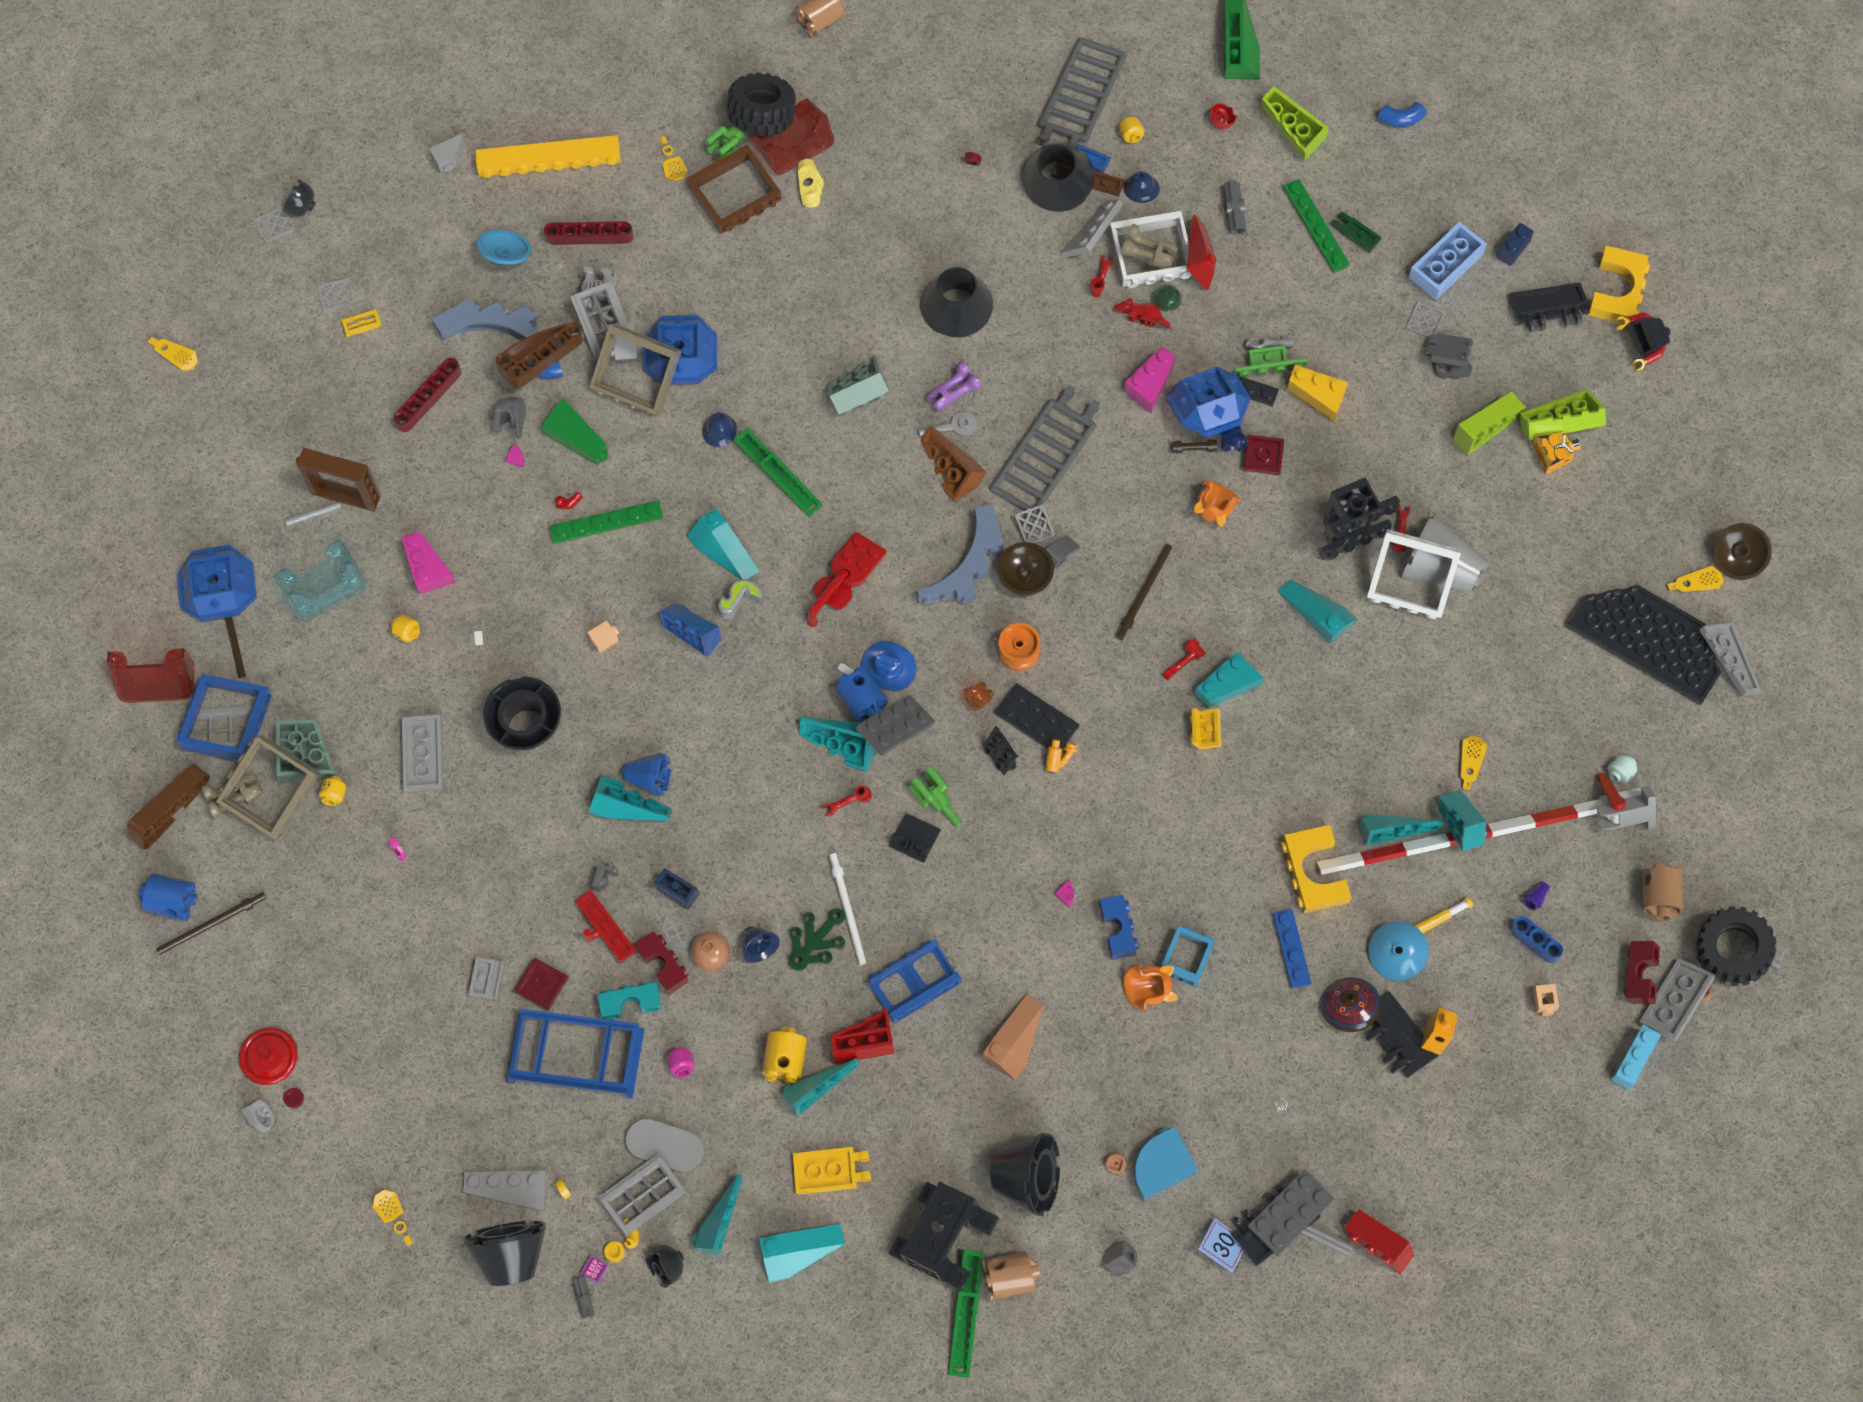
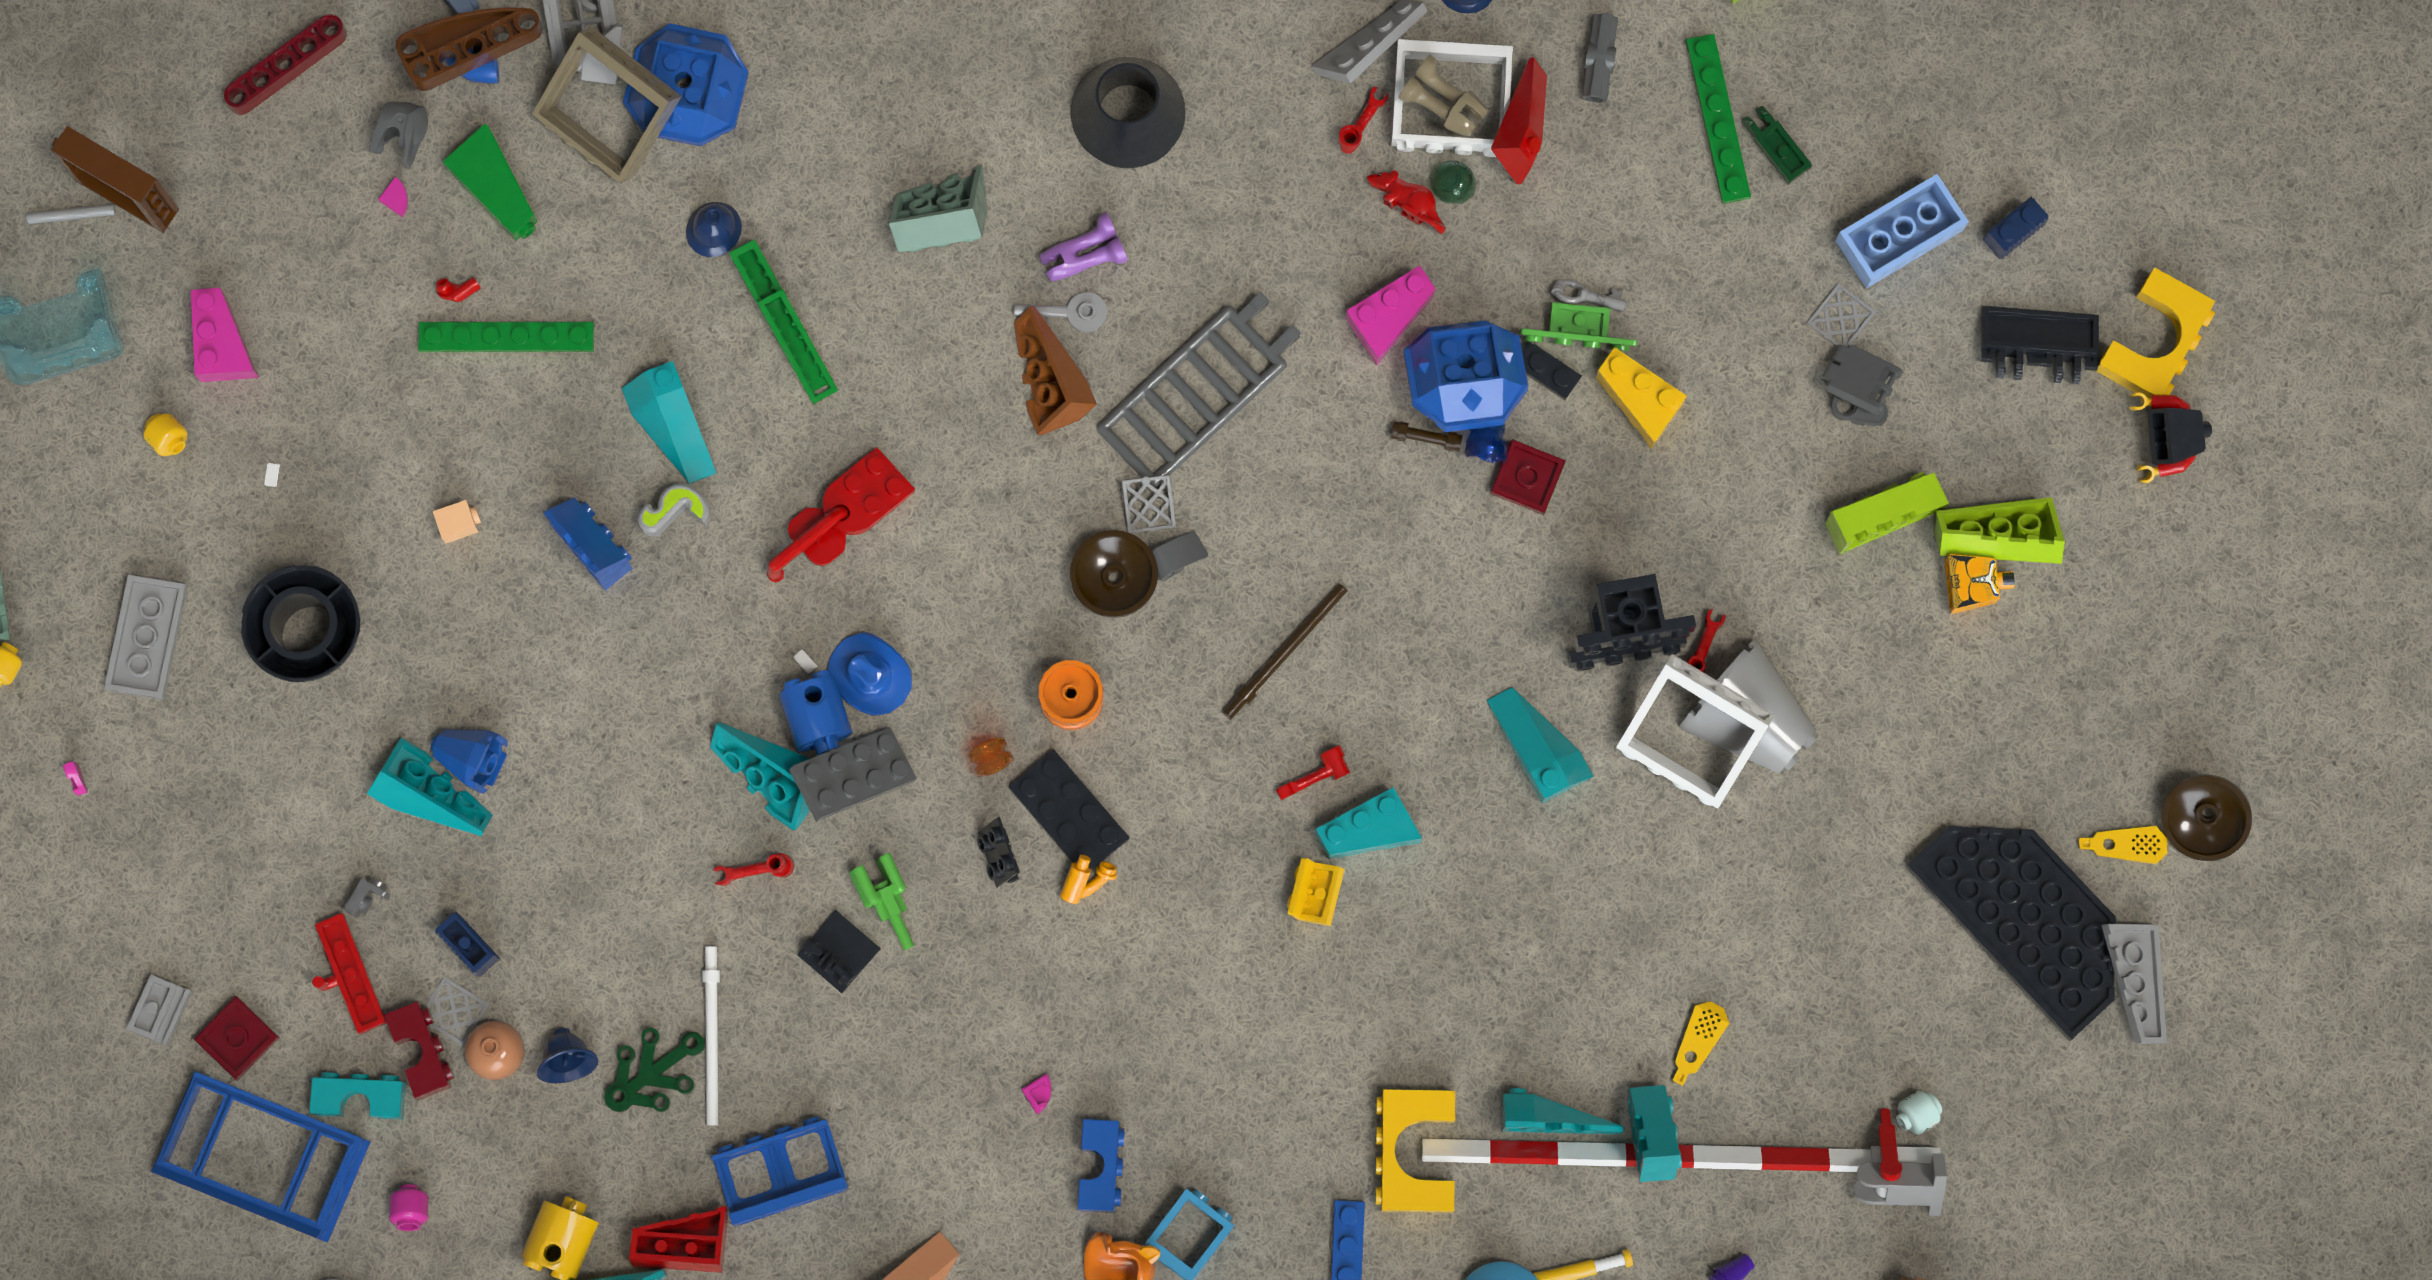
camera: 10 degrees right, 10 degrees up
sand blue arch [917,504,1003,605] -> none
orange hair [1194,480,1242,527] -> none

